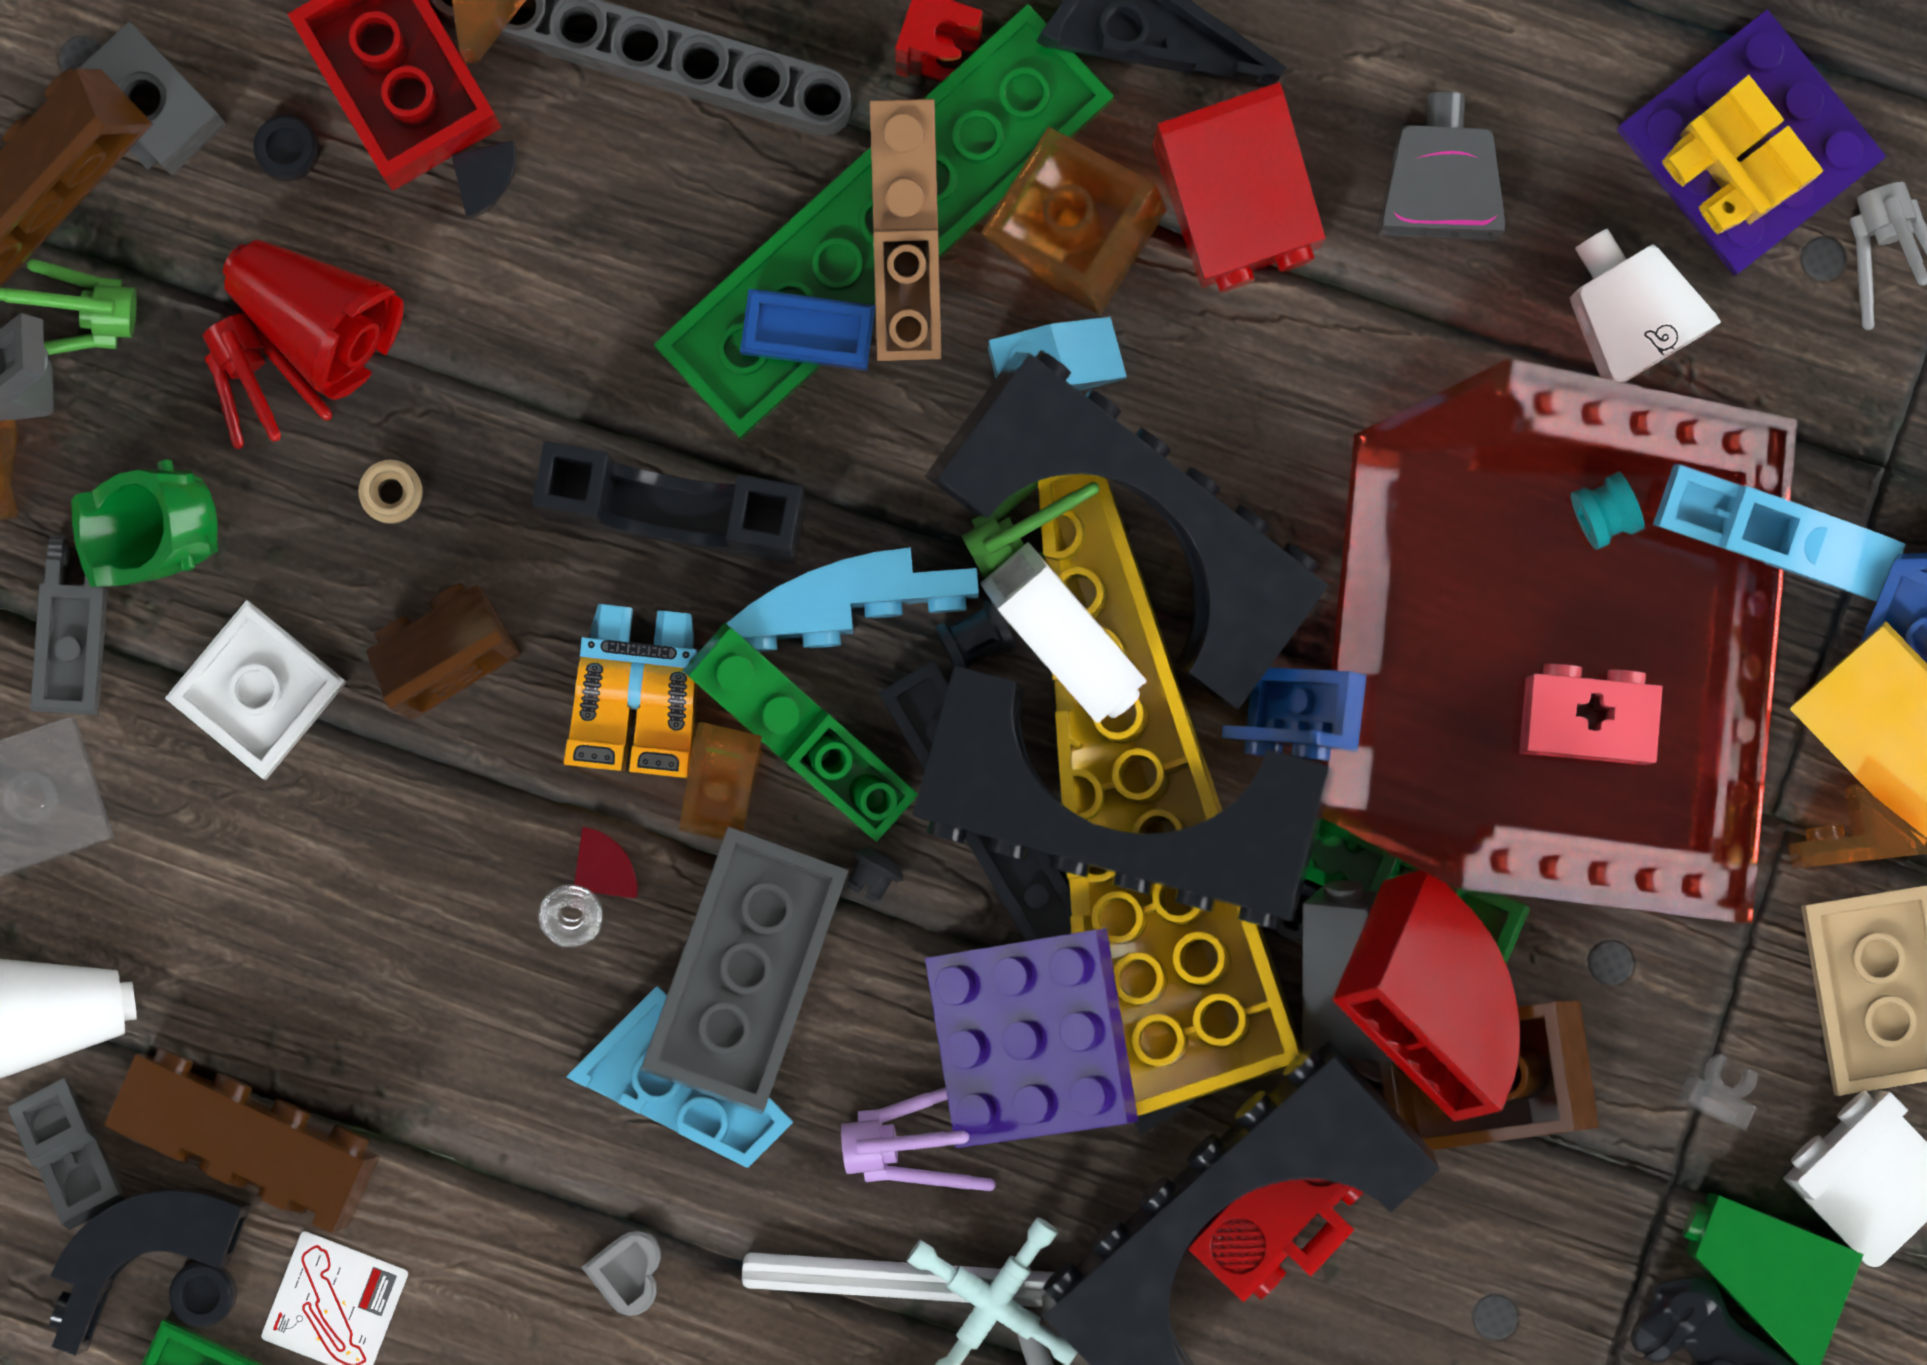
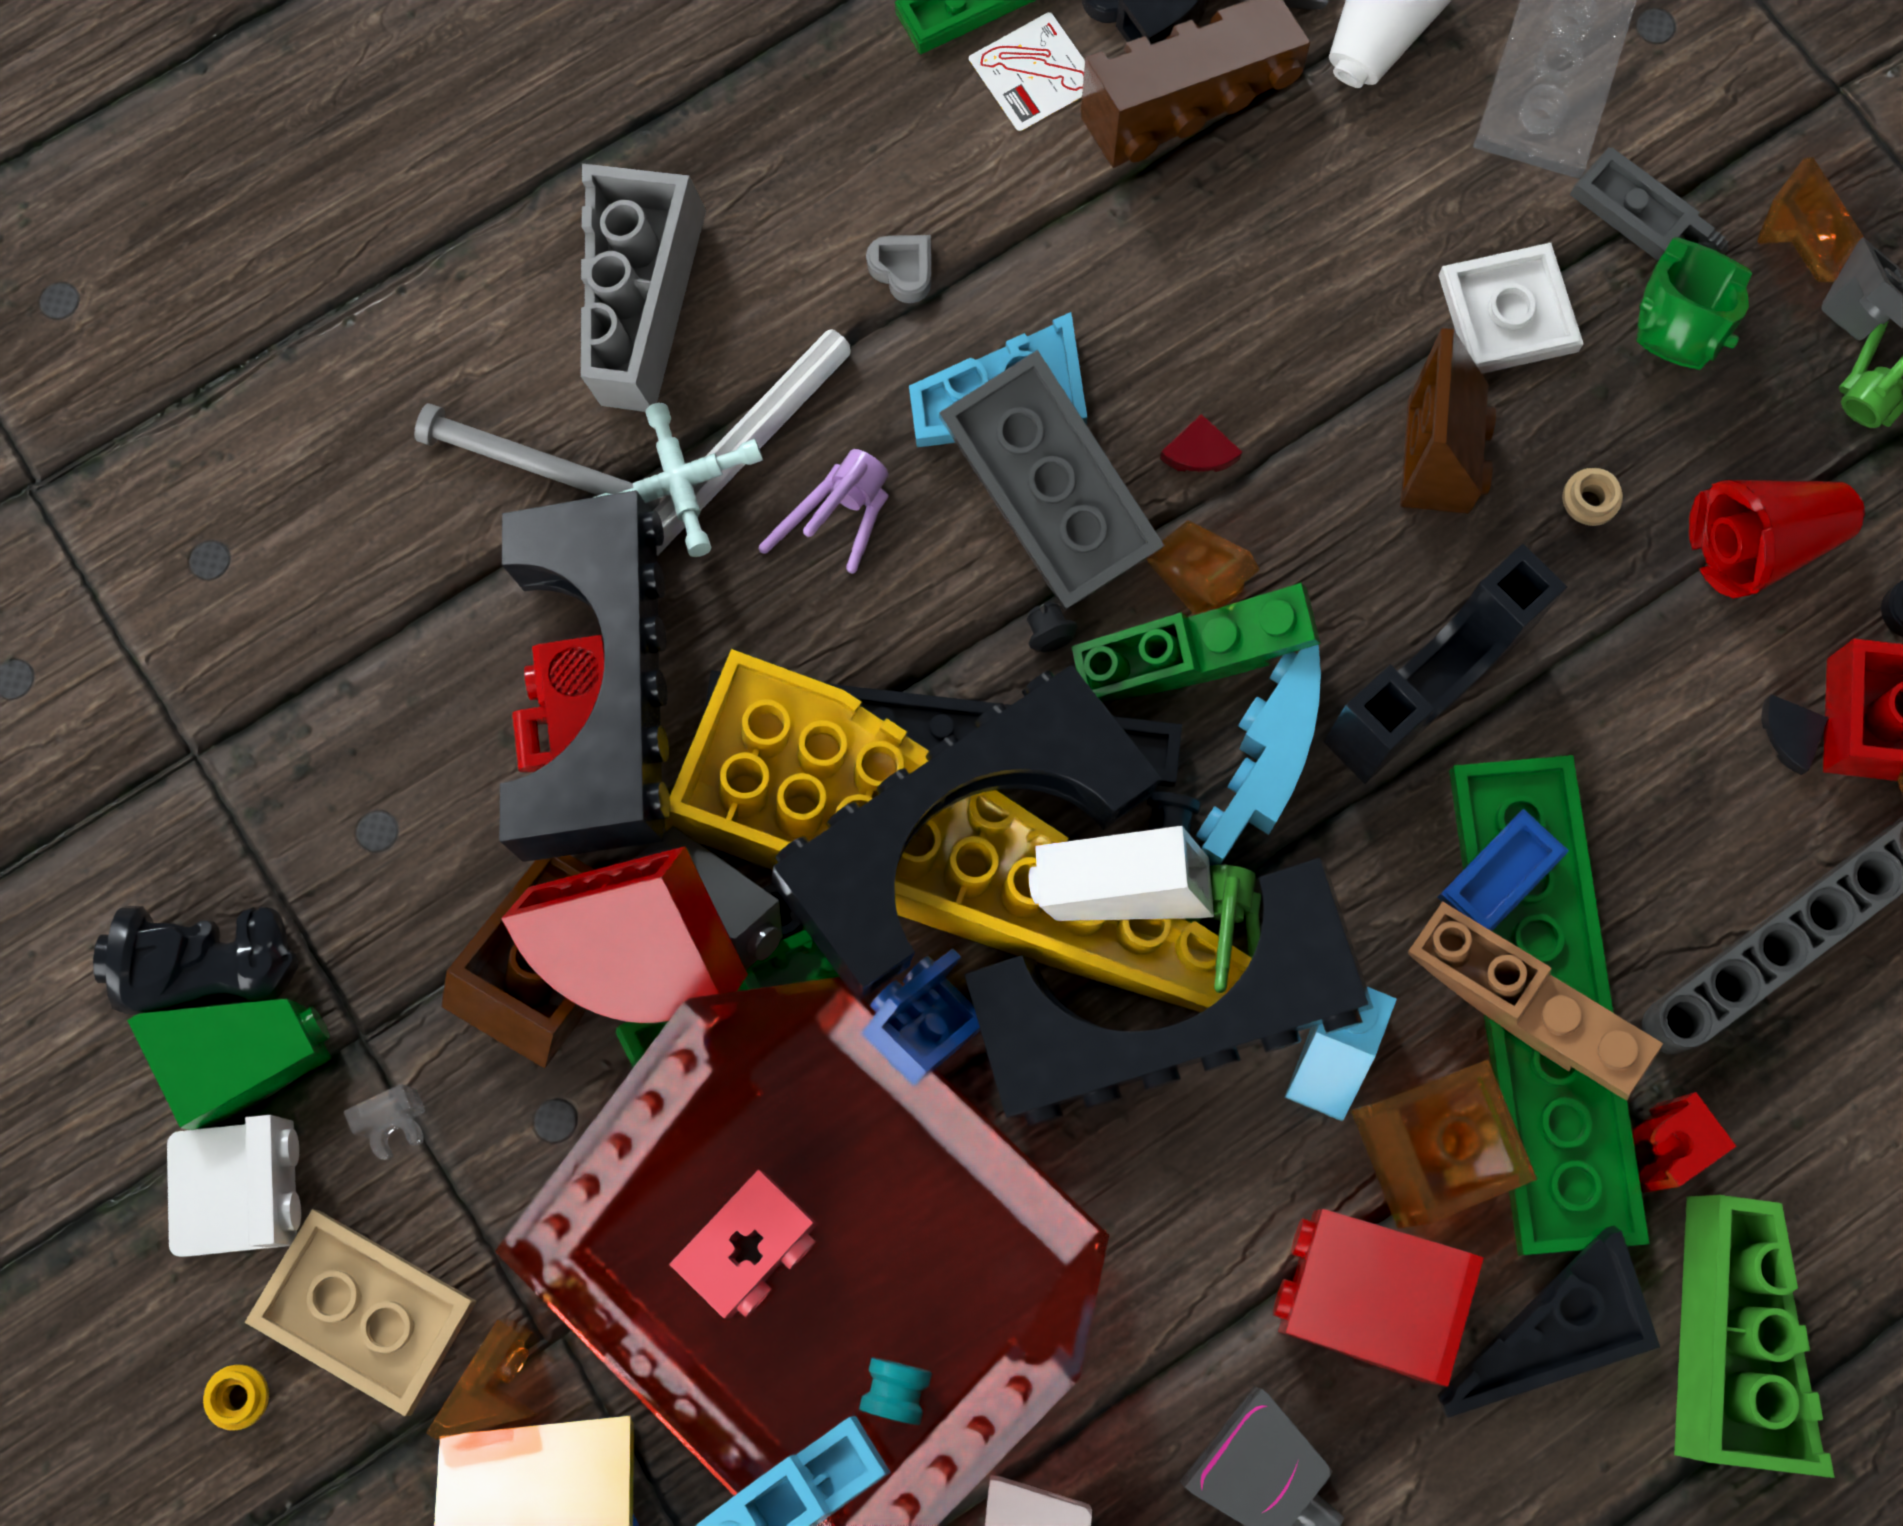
camera: 135 degrees right, 10 degrees down
red plant [203,313,333,449] -> none
clear plate [538,884,603,948] -> none
hips [563,604,699,778] -> none
dark purple plate [925,928,1138,1148] -> none

